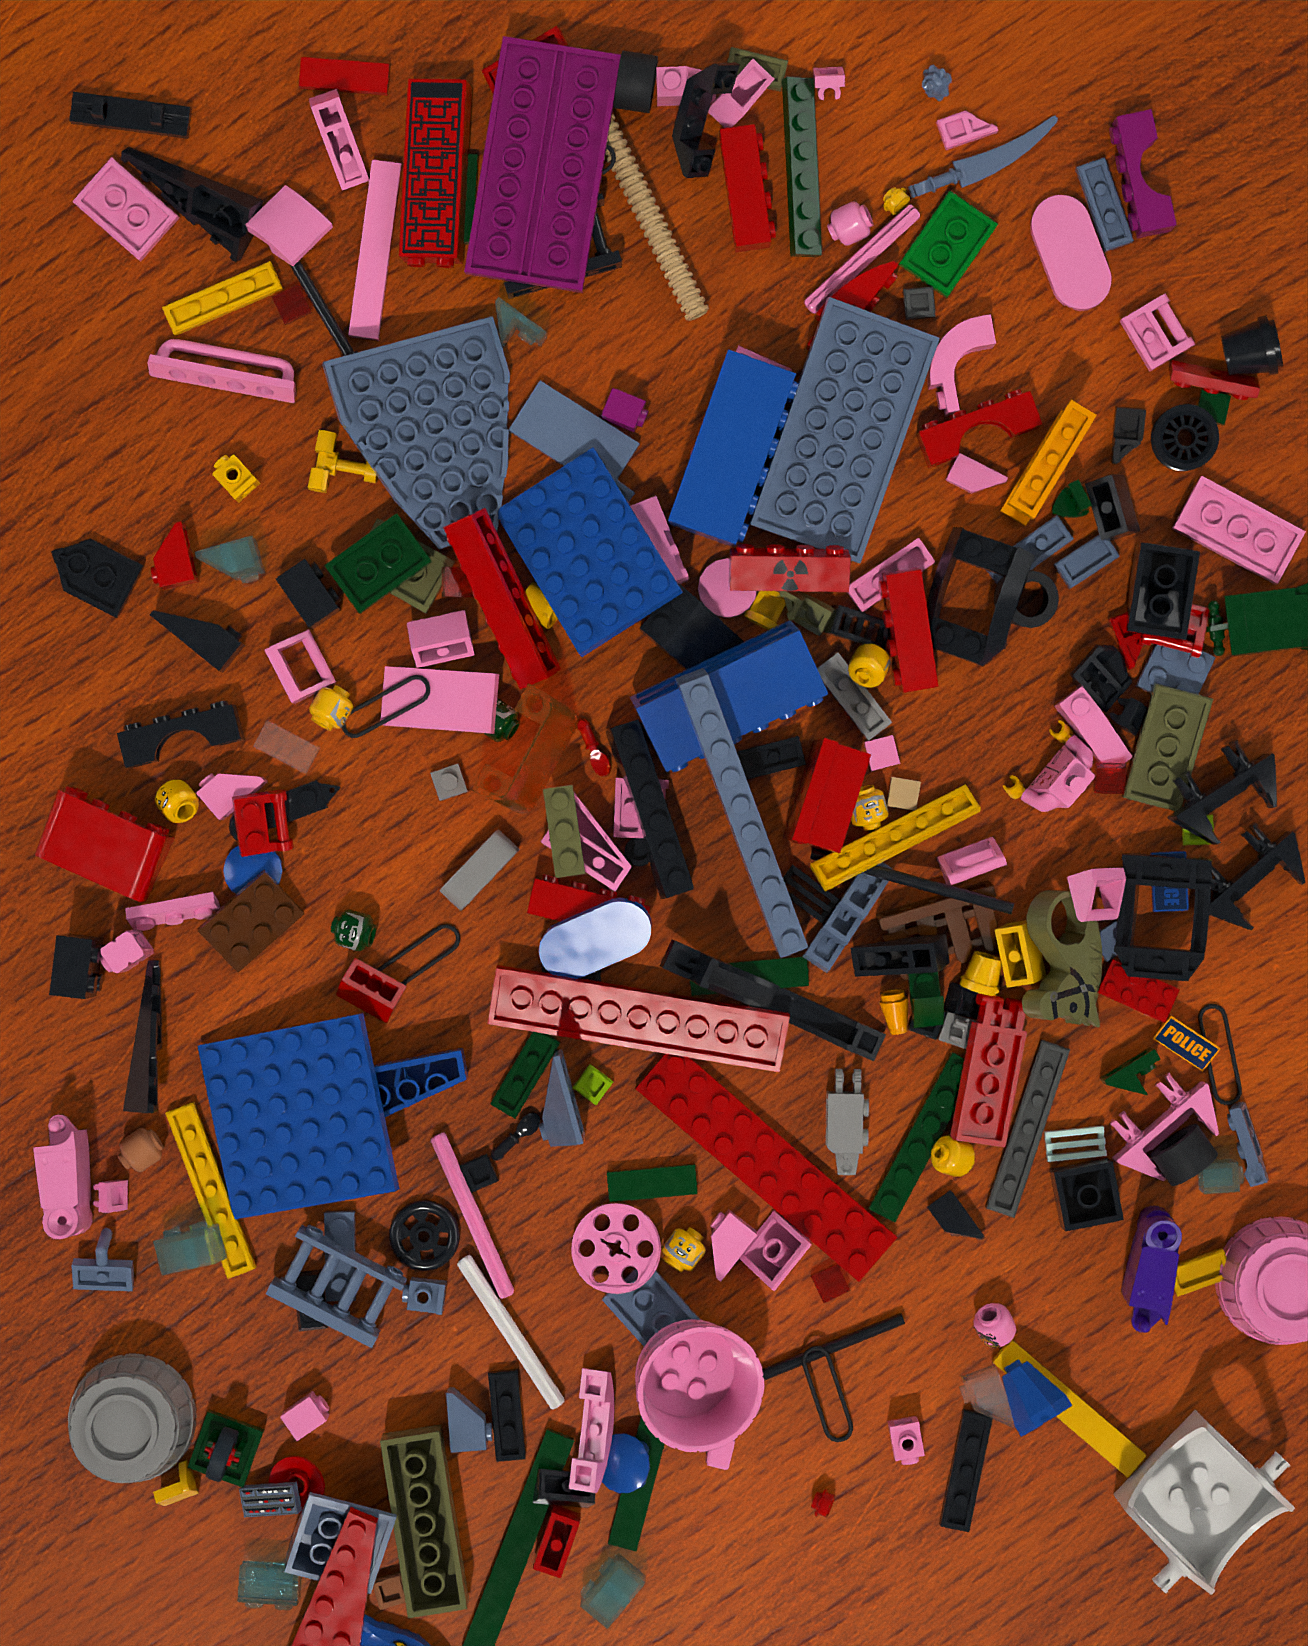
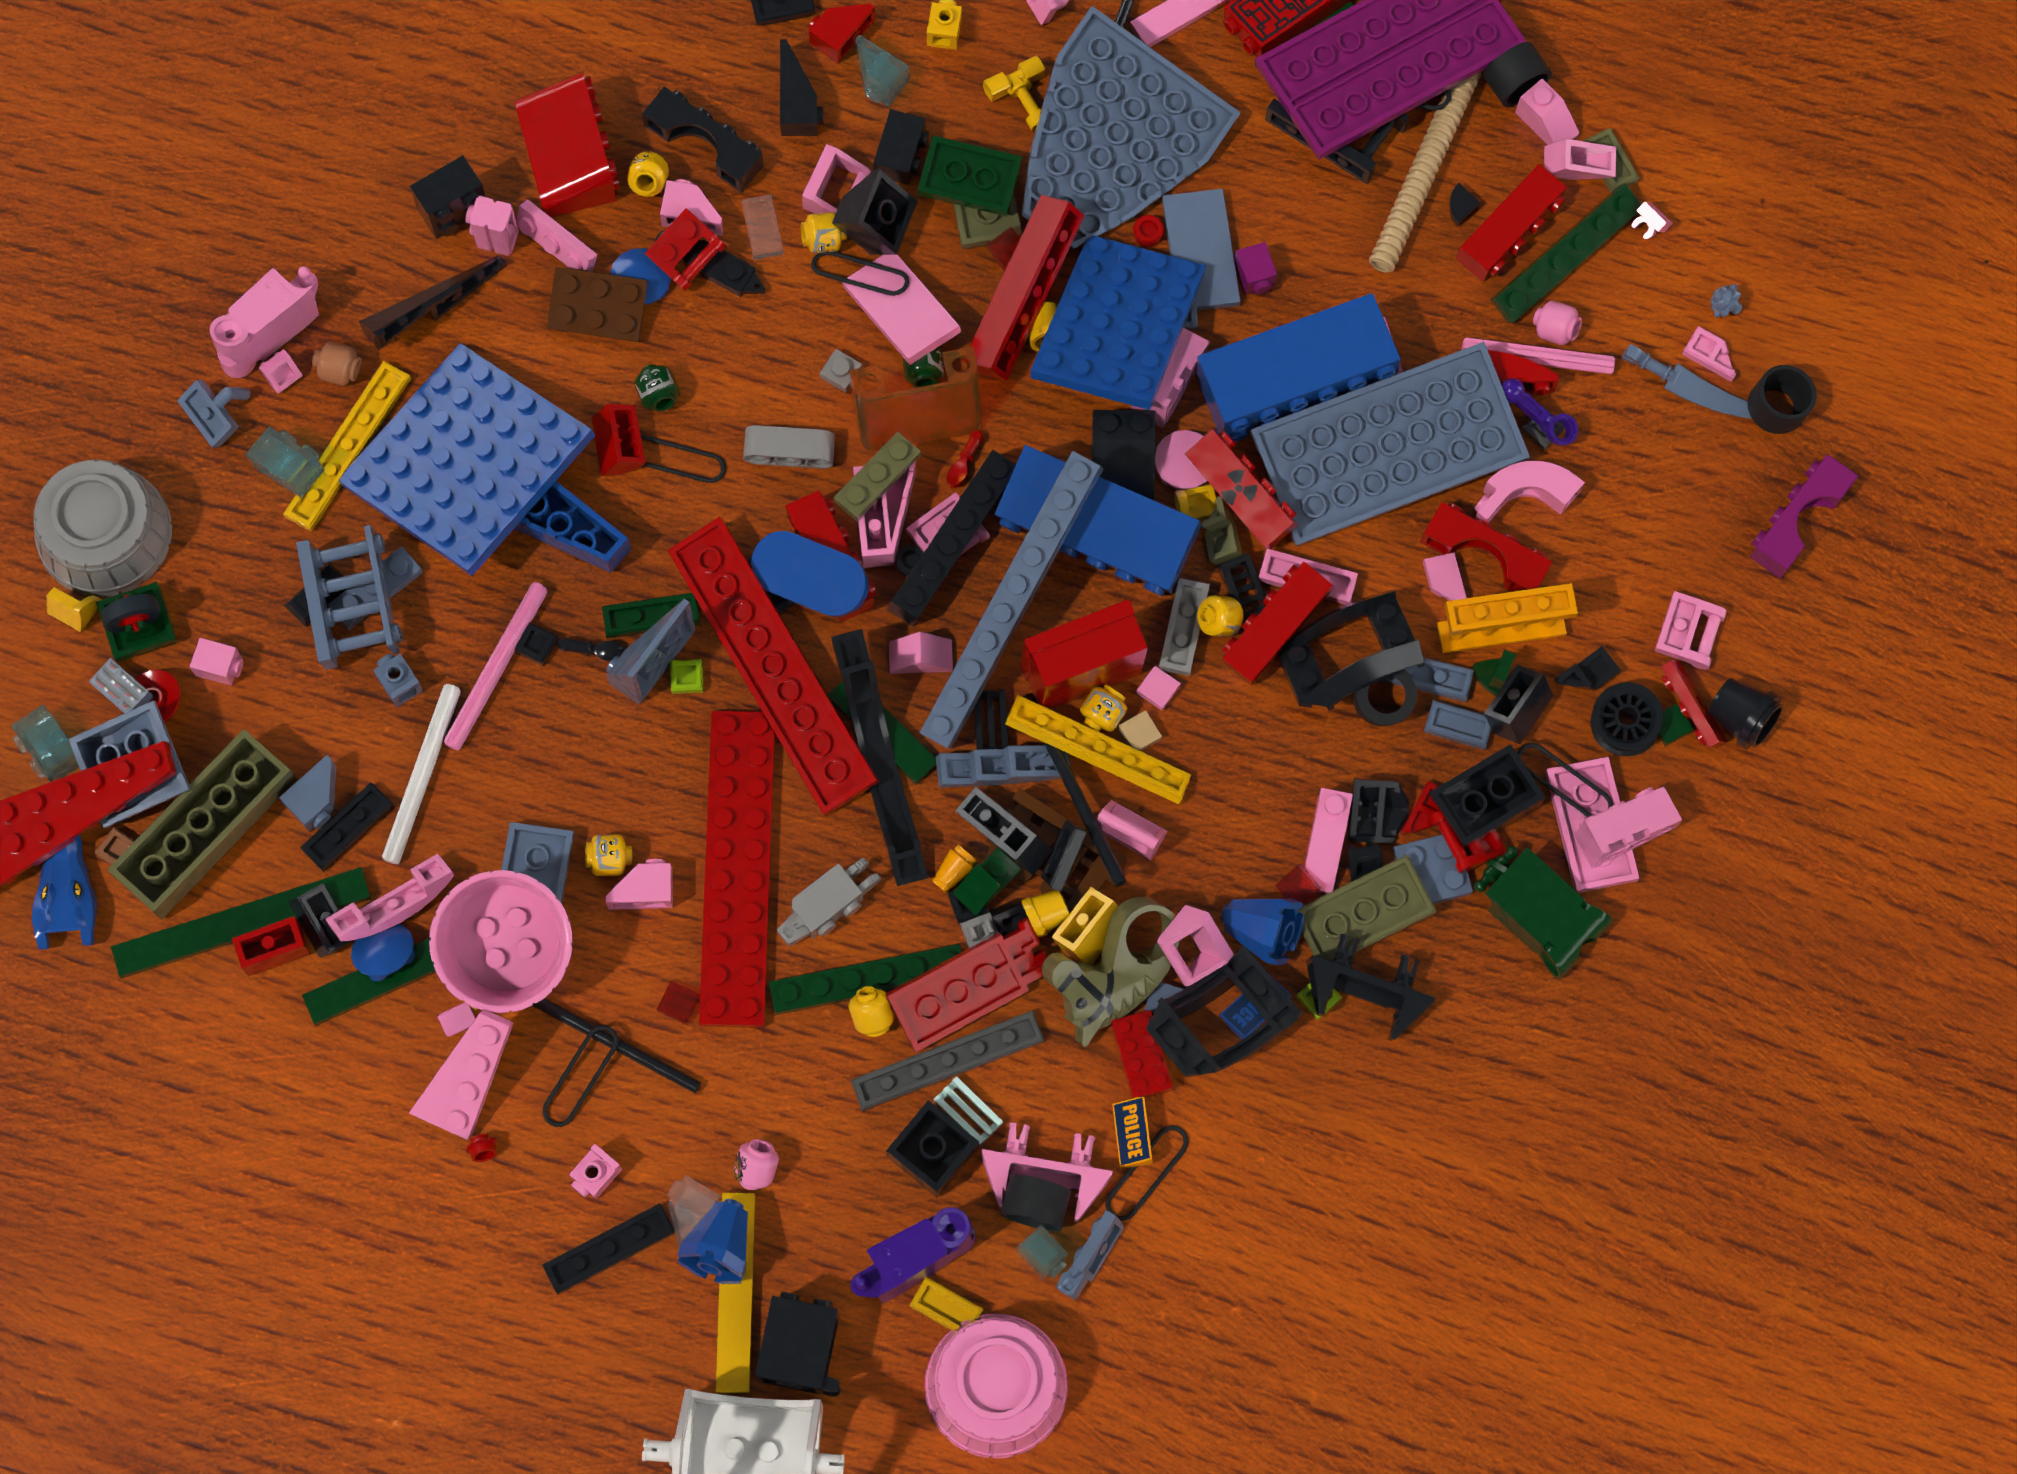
camera: 50 degrees right, 15 degrees down
black plate [389,1200,460,1271] -> none
bright pink brick [407,610,475,668] -> none
clear light blue slope [495,297,547,347] -> none
bright pink wedge [571,1203,661,1294] -> none
clear light blue brick [580,1553,646,1629] -> none
dark green tile [607,1164,698,1202] -> none
black slope [672,62,740,178] -> none
black plate [737,736,806,780] -> none
bright pink slope [739,1211,812,1291] -> none
yellow plate [883,187,910,215] -> none
green tile [899,191,998,298] -> none
black slope [927,1190,985,1240] -> none
bright pink torso [1003,720,1095,812] -> none
bright pink tile [1030,195,1112,311] -> none
sand blue tile [1075,157,1134,252] -> none
dark green slope [1100,1047,1161,1095] -> none
black hose [1210,822,1305,930] -> none
none -> bright pink wing [409,1009,514,1140]
none -> black container [755,1292,841,1397]
none -> black slope [832,169,918,255]
none -> bright pink slope [889,632,953,674]
none -> black tile [1041,820,1086,891]
none -> red tile [1133,215,1164,247]
none -> blue cone [1221,899,1304,965]
none -> black tile [1449,183,1480,226]
none -> dark purple piece [1501,378,1578,446]
none -> black piece [1517,743,1613,817]
none -> bright pink wedge [1574,786,1682,869]
none -> black piece [1747,365,1817,434]

